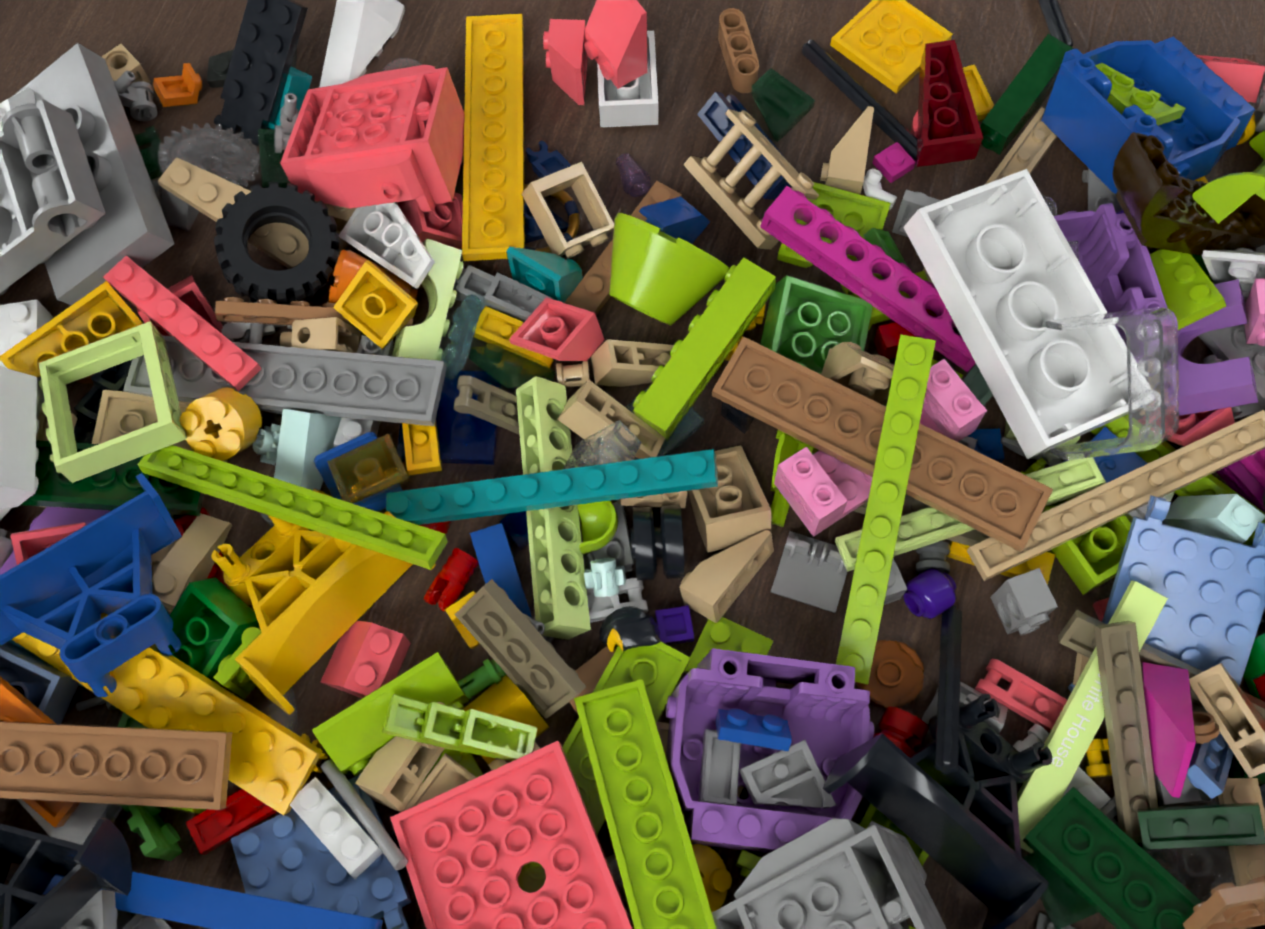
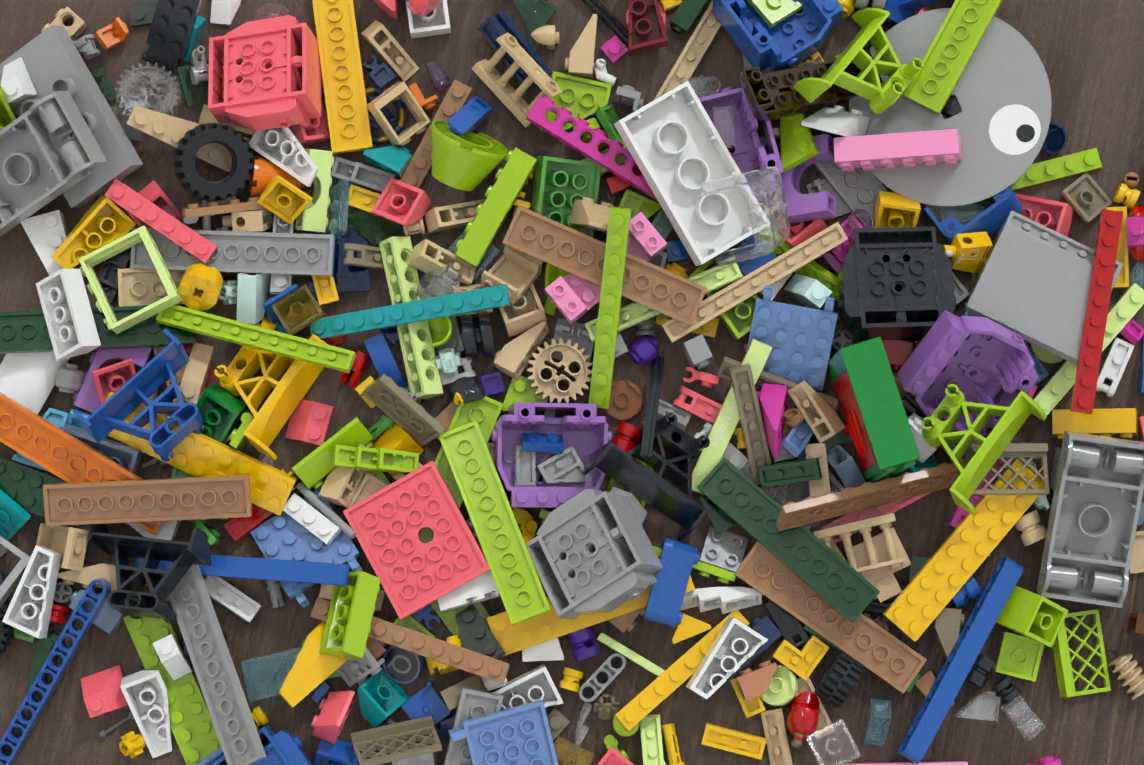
camera: 10 degrees left, 15 degrees up
none -> tan slope [361,20,420,82]
none -> orange bracket [409,82,438,111]
none -> tan panel [480,245,543,304]
none -> tan gear [527,338,592,403]
none -> tan plate [531,25,559,50]
none -> coral plate [683,367,720,388]

